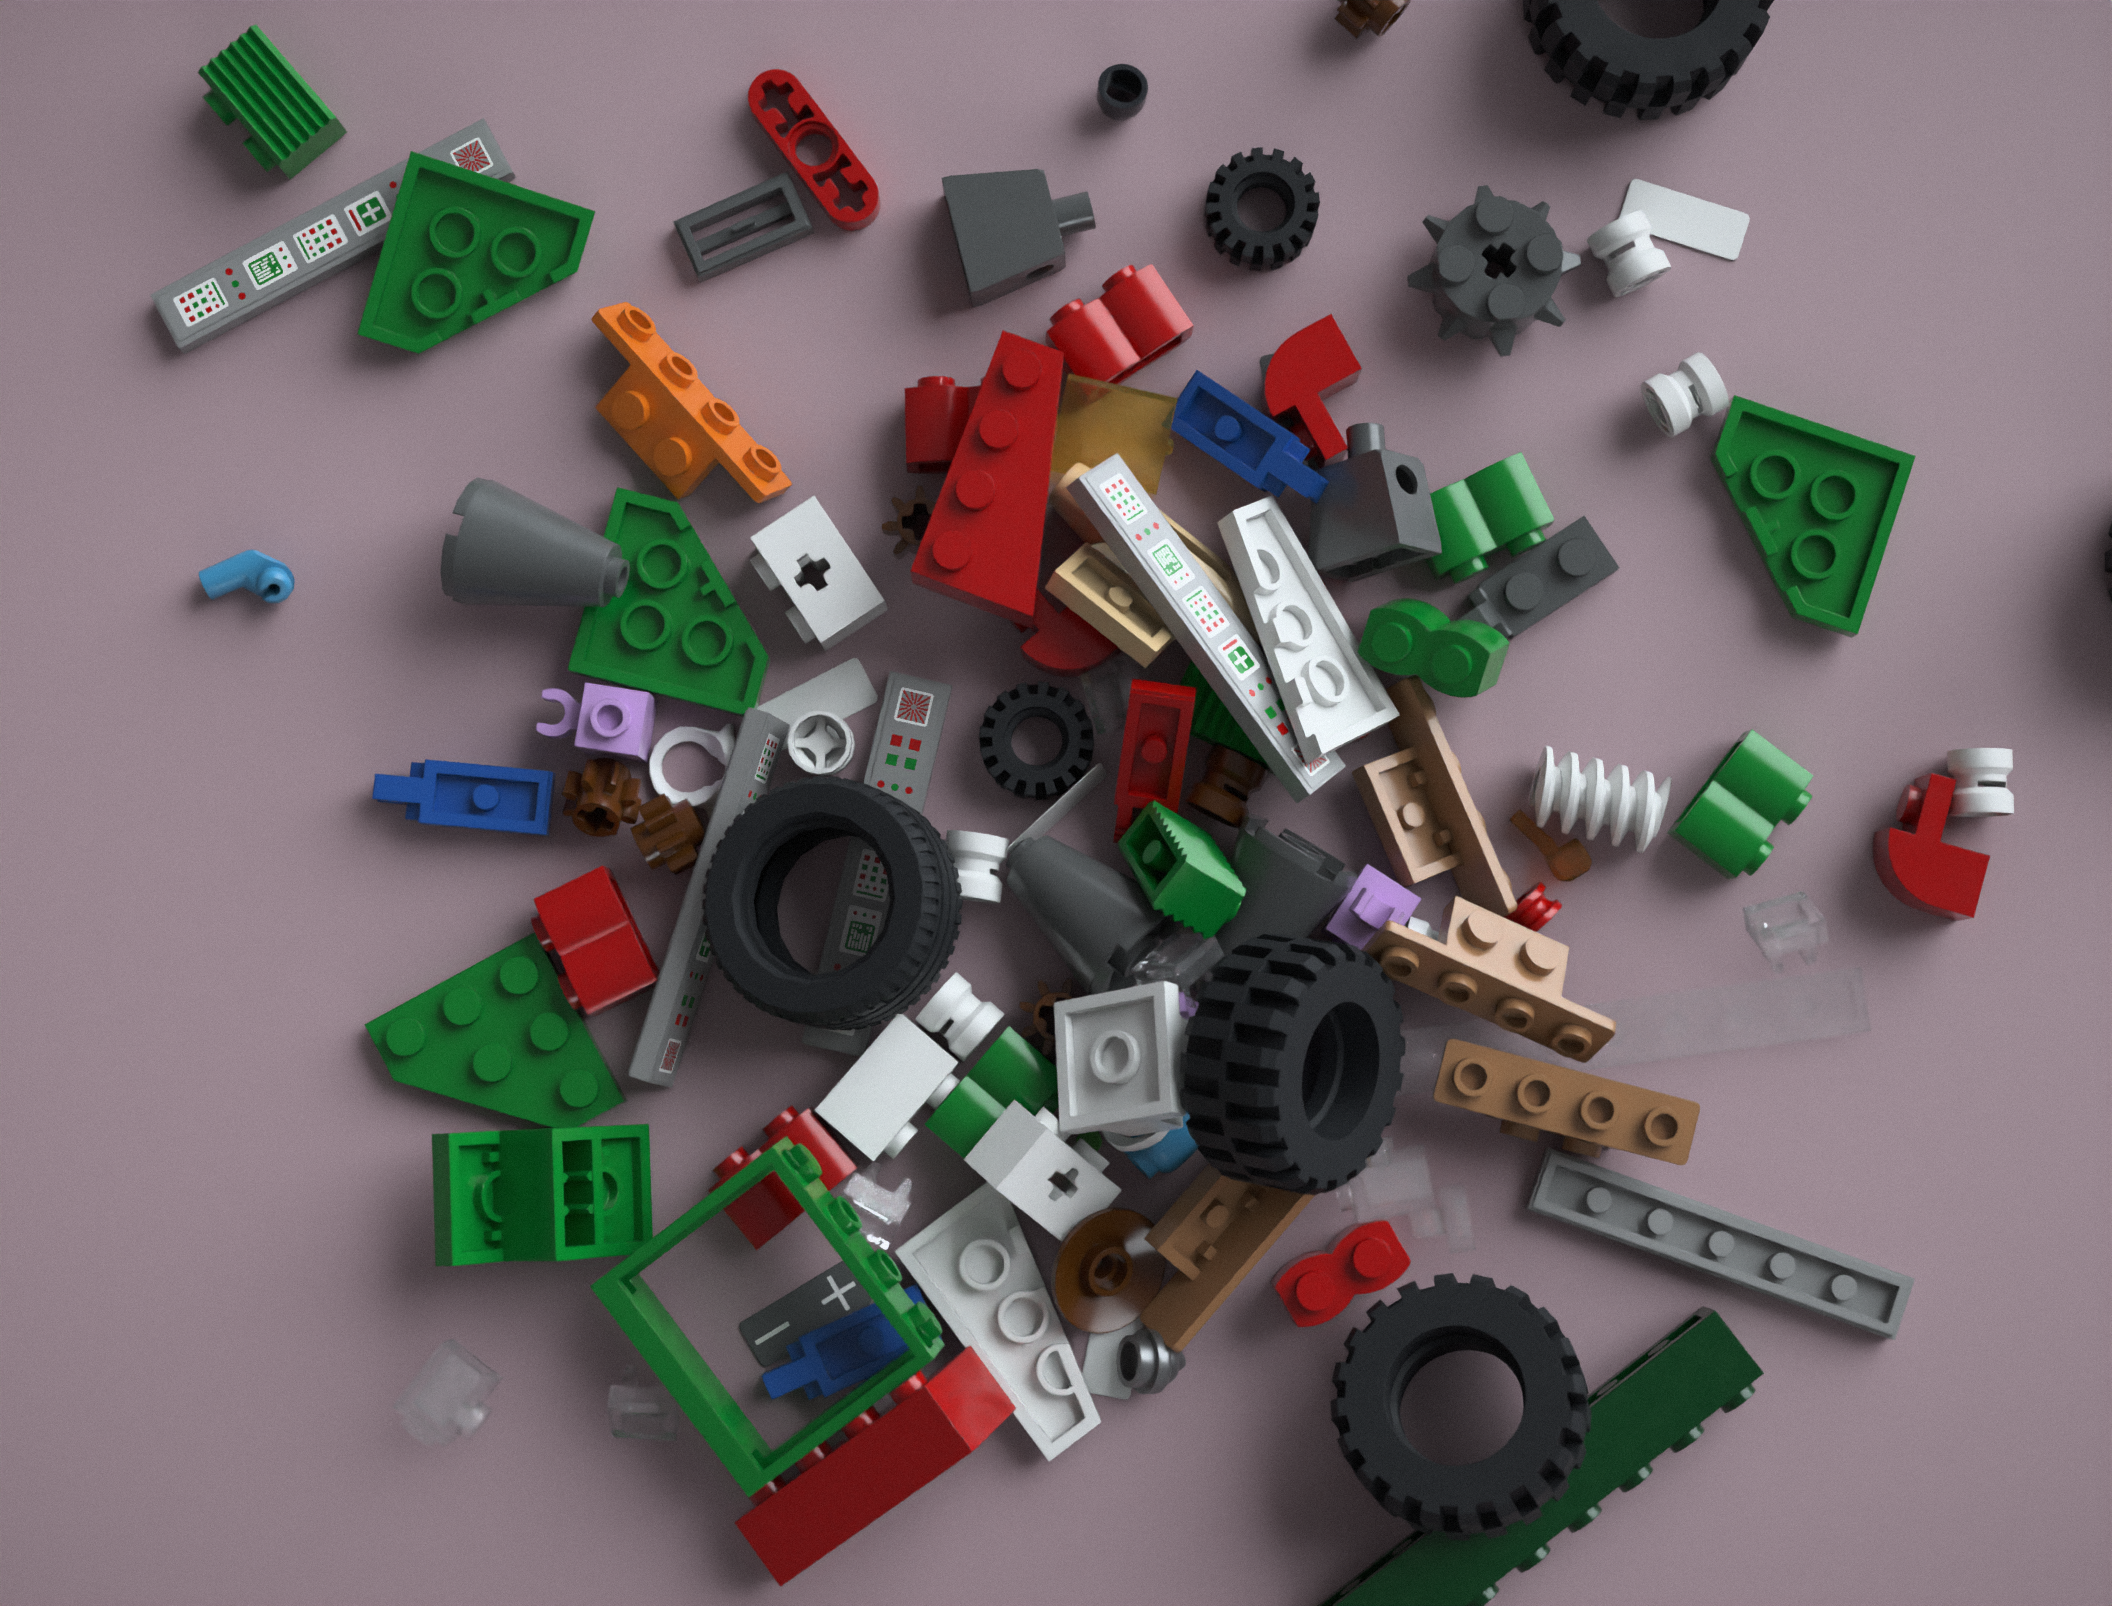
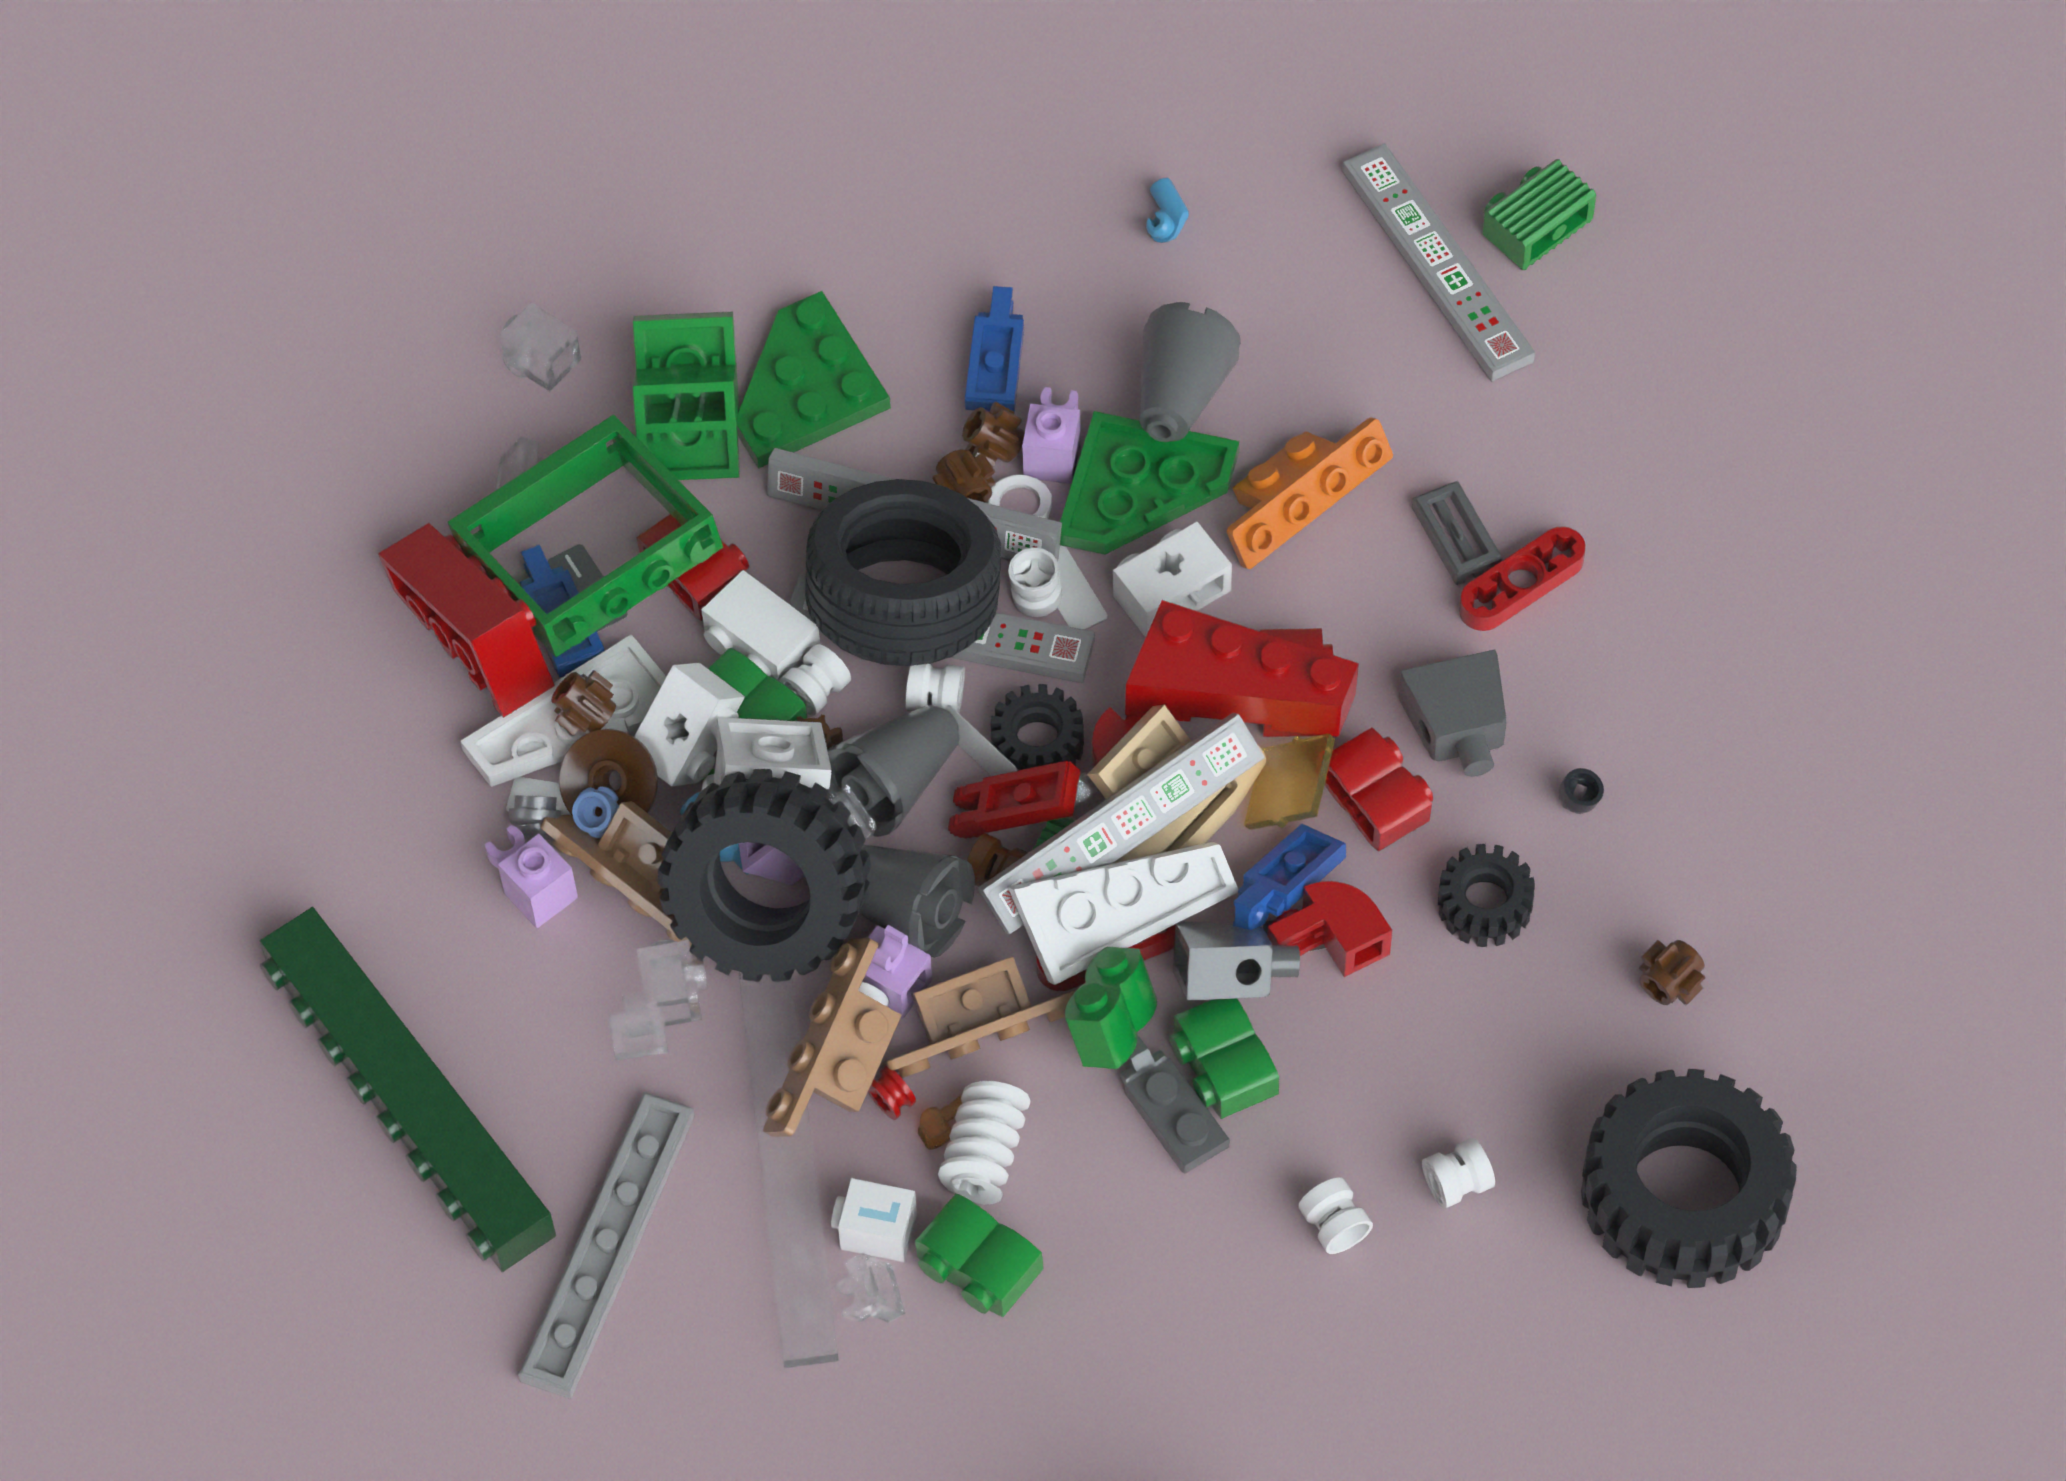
camera: 90 degrees right, 25 degrees down
green plate [357,151,596,354] -> none
red brick [531,865,660,1017] -> none
clear tile [841,1161,912,1250] -> none
green brick [1118,800,1246,939] -> none
red brick [1270,1218,1411,1327] -> none
black tyre [1330,1273,1591,1541] -> none
dark grey brick [1407,185,1581,357] -> none
medium nougat bracket [1432,1039,1700,1165] -> none
white sticker [1619,179,1750,260] -> none
green plate [1710,395,1916,638] -> none
red brick [1872,773,1990,921] -> none
white wheel [1947,748,2014,817] -> none
none -> lavender brick [485,825,578,928]
none -> reddish brown gear [551,670,616,736]
none -> medium blue plate [572,786,620,838]
none -> white brick [831,1178,917,1262]

